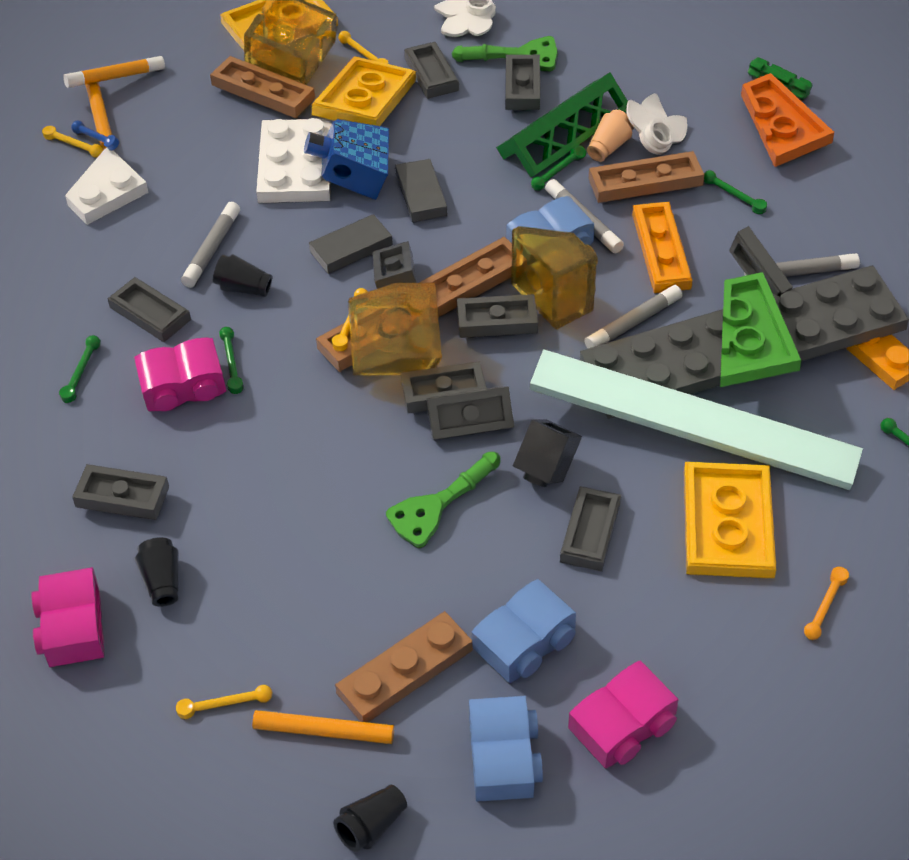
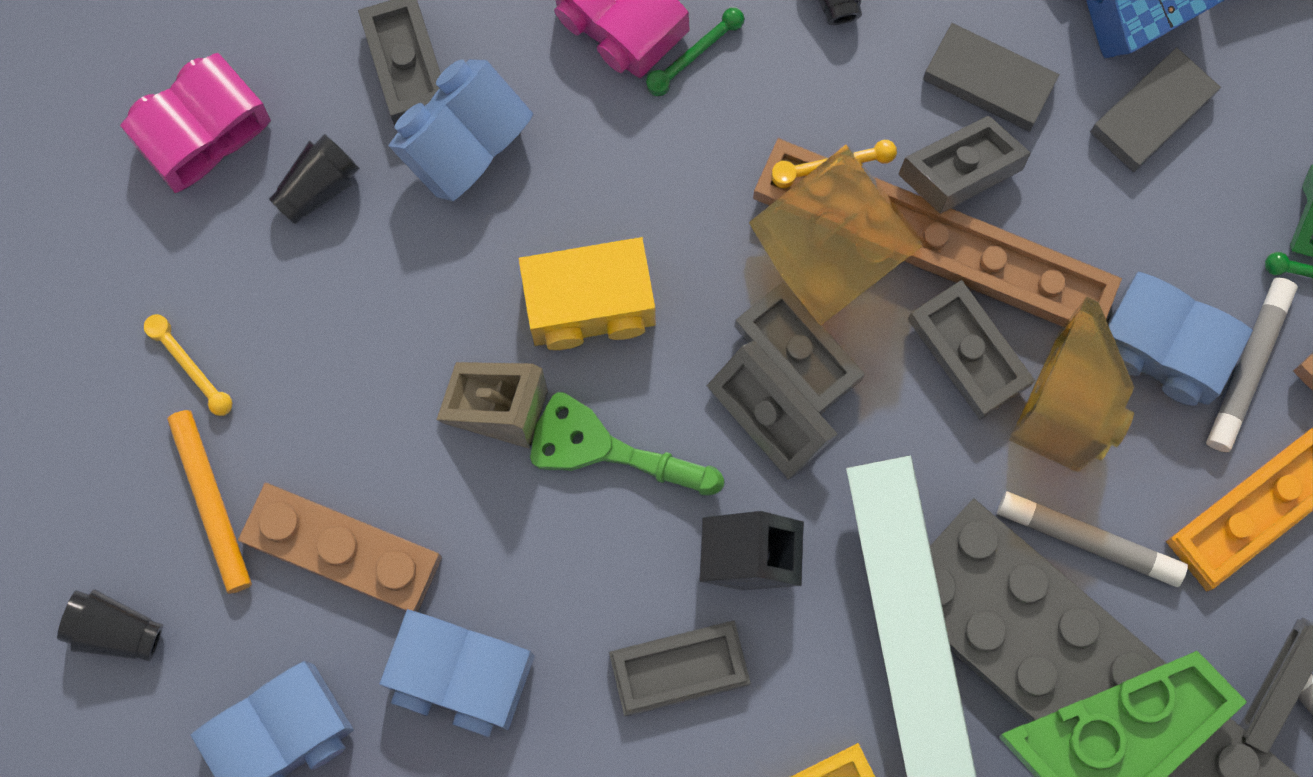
camera: 60 degrees right, 25 degrees up
none -> medium blue brick [389,59,534,201]
none -> dark tan slope [436,362,548,449]
none -> yellow brick [518,237,656,350]

